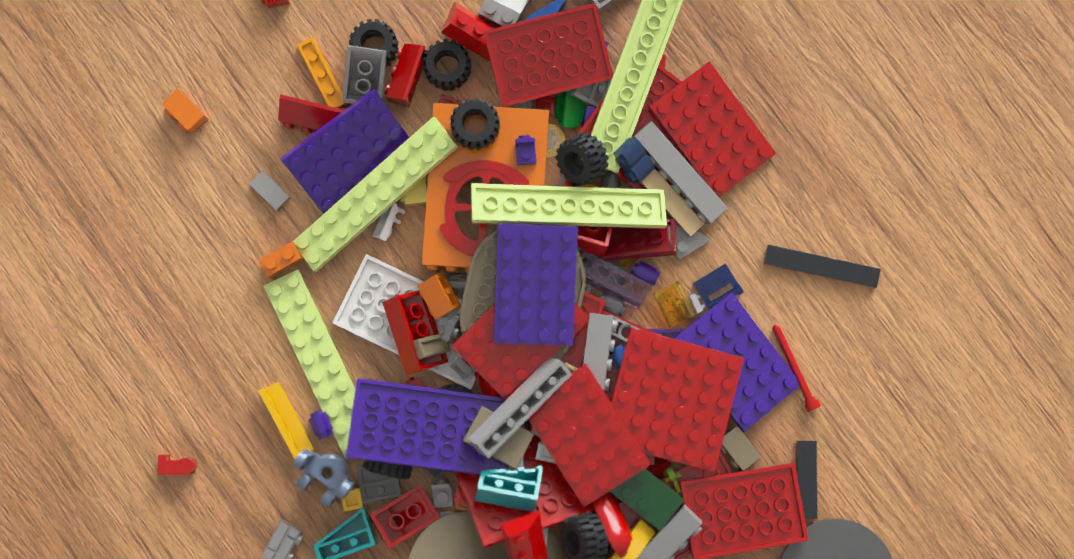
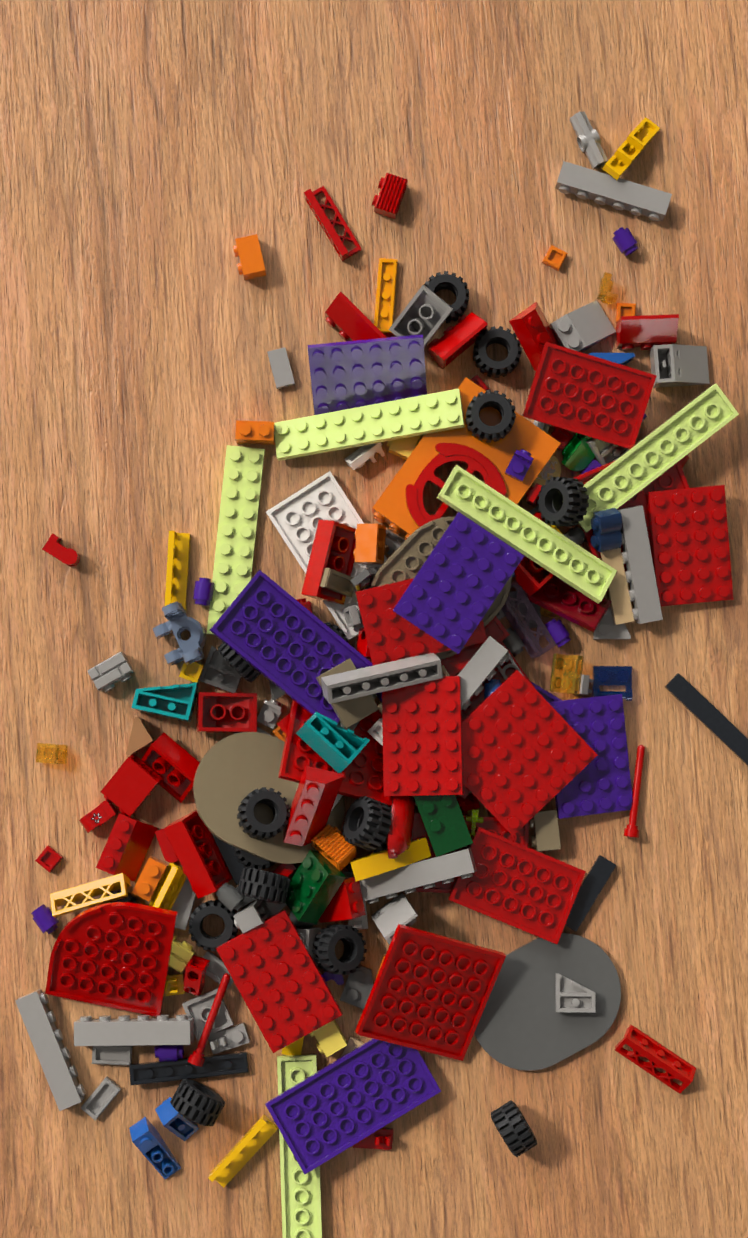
camera: 30 degrees right, 0 degrees up
none -> red fence [304,185,362,261]
none -> red plate [526,483,542,507]

